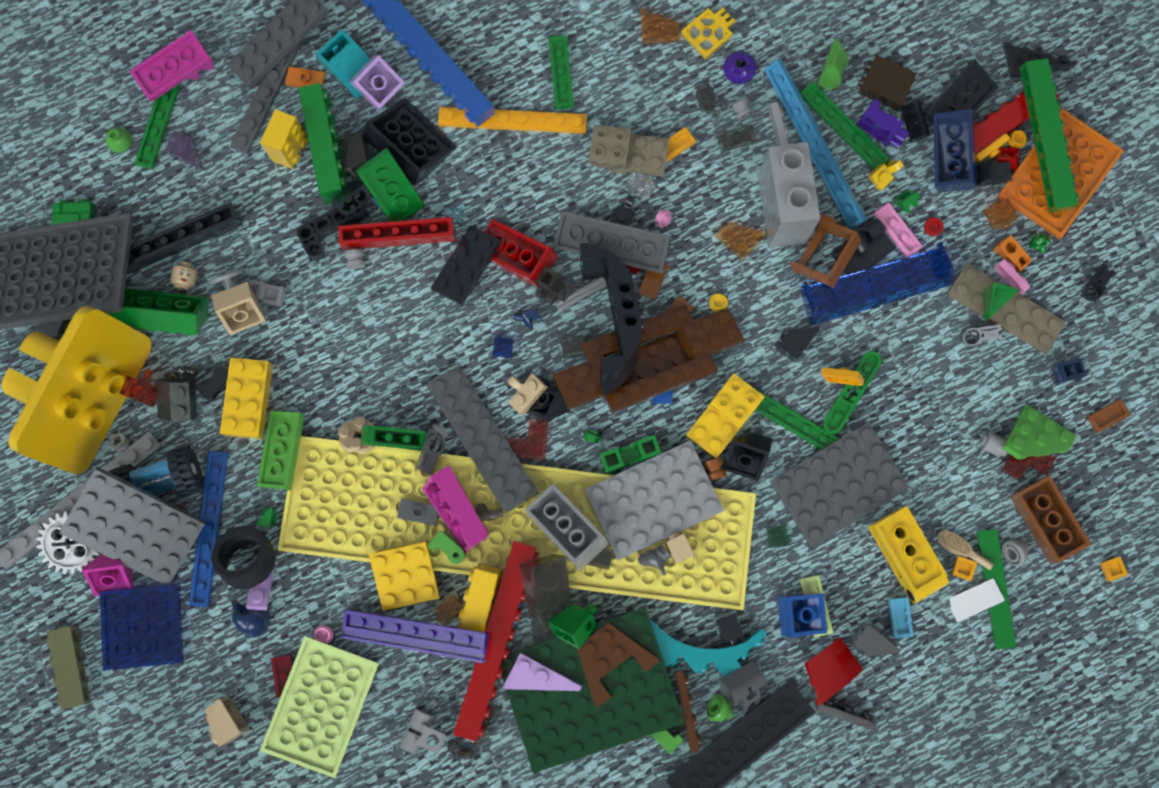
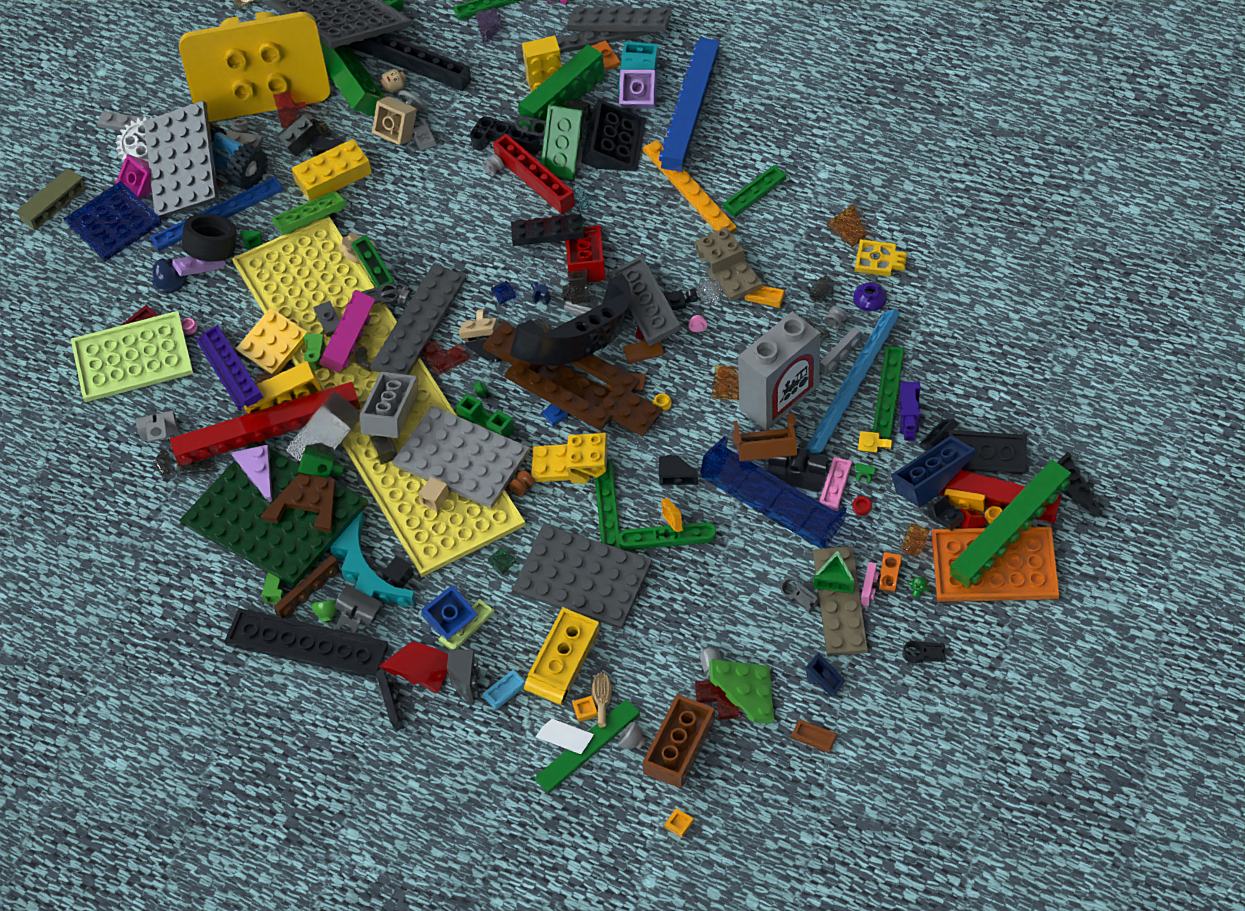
camera: 55 degrees right, 25 degrees down
tan slope [204,696,250,747] -> none
dark grey animal [638,544,672,576] -> none
black slope [722,433,773,481] -> none
bright green slope [817,38,848,90] -> none
dark brown brick [858,55,917,112] -> none

